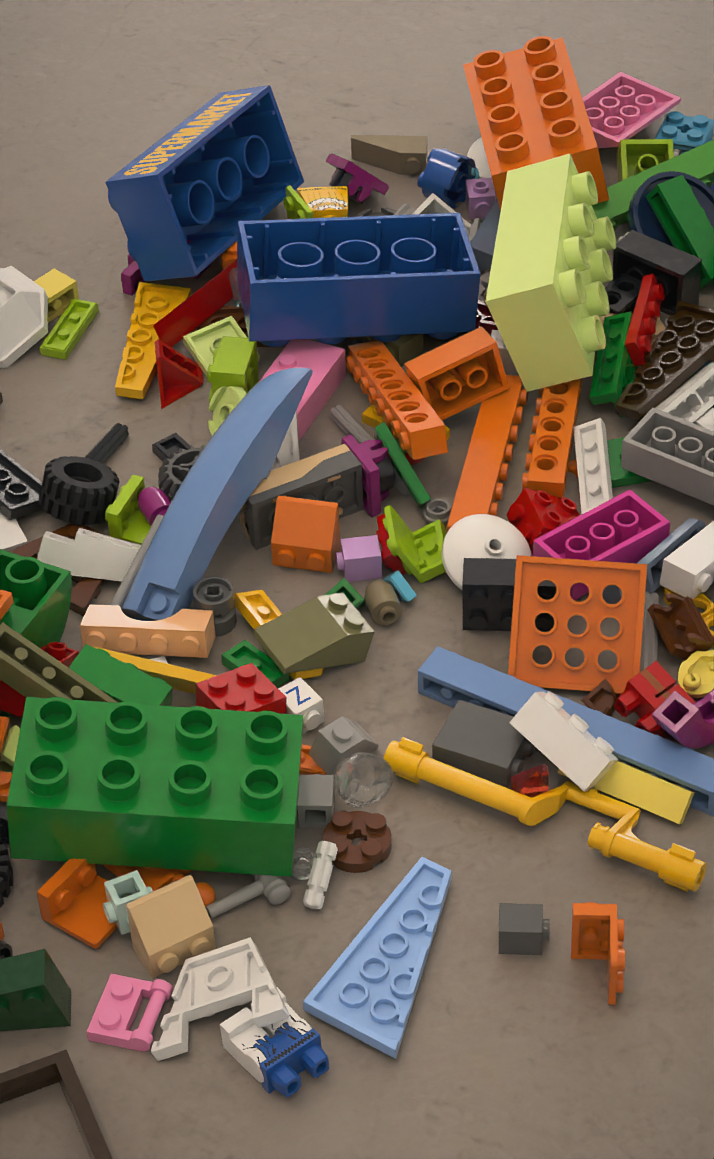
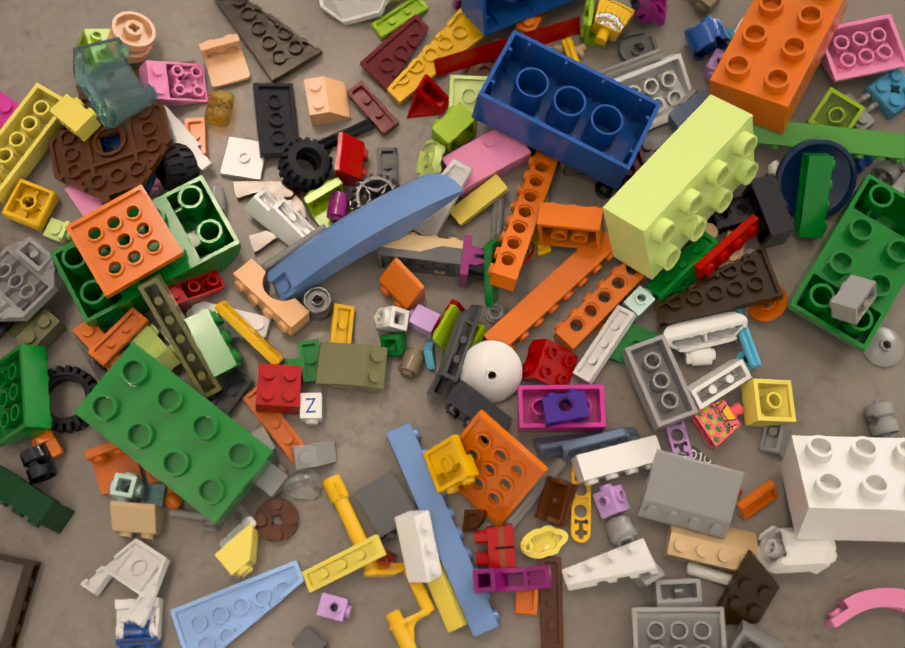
camera: 30 degrees right, 30 degrees up
bright pink plate [87,974,173,1052] -> none
none -> light yellow slope [215,525,259,578]
none -> light yellow plate [301,534,387,593]
none -> light nougat slope [304,76,351,126]
none -> lavender brick [316,592,352,622]
none -> red slope [335,132,369,187]
none -> dark red plate [346,80,399,136]
none -> dark red wing [360,14,429,93]
none -> white brick [374,306,409,333]
none -> yellow plate [423,435,479,495]
none -> dark grey wedge [427,305,483,401]
none -> light yellow tile [450,174,509,227]
none -> dark purple brick [540,388,590,428]
none -> light aqua brick [622,285,655,322]

